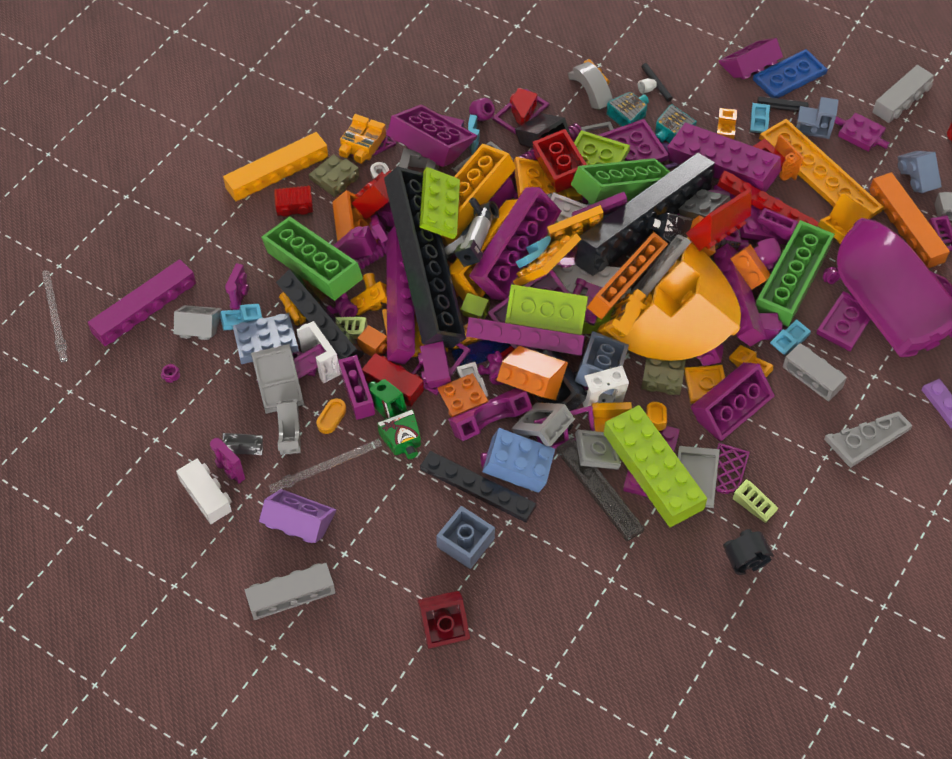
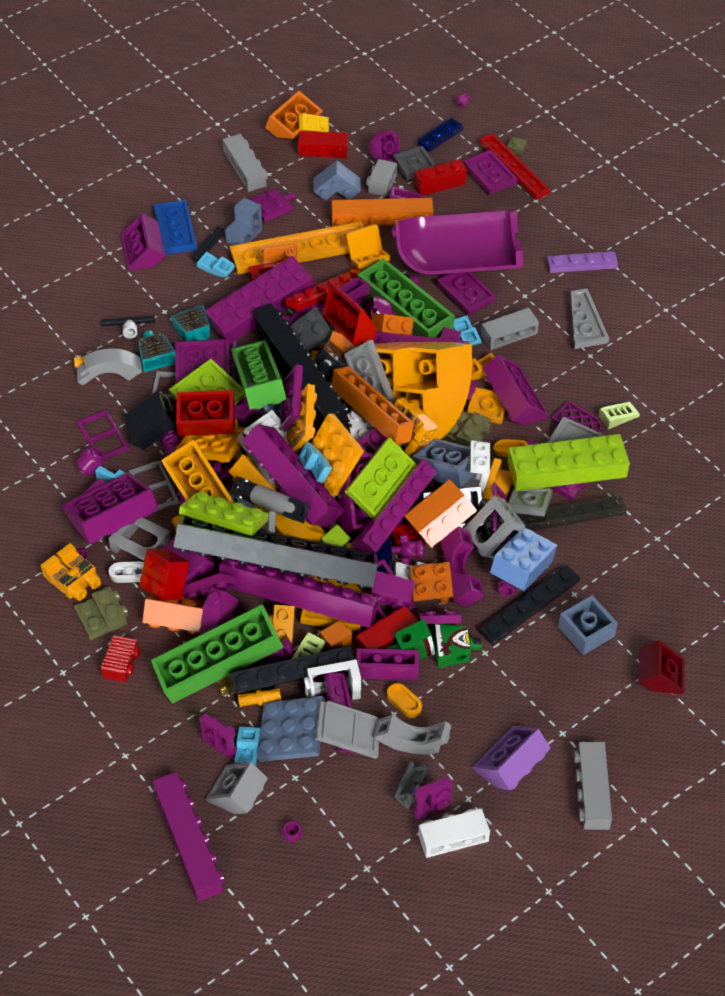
camera: 70 degrees left, 5 degrees down
clear bar [42,270,68,362] -> none
light orange brick [223,132,328,202] -> none
clear bar [268,439,382,493] -> none
red slope [510,88,538,126] -> none
light orange slope [717,108,737,140] -> none
black brick [723,529,774,575] -> none
none -> magenta plate [418,611,461,625]

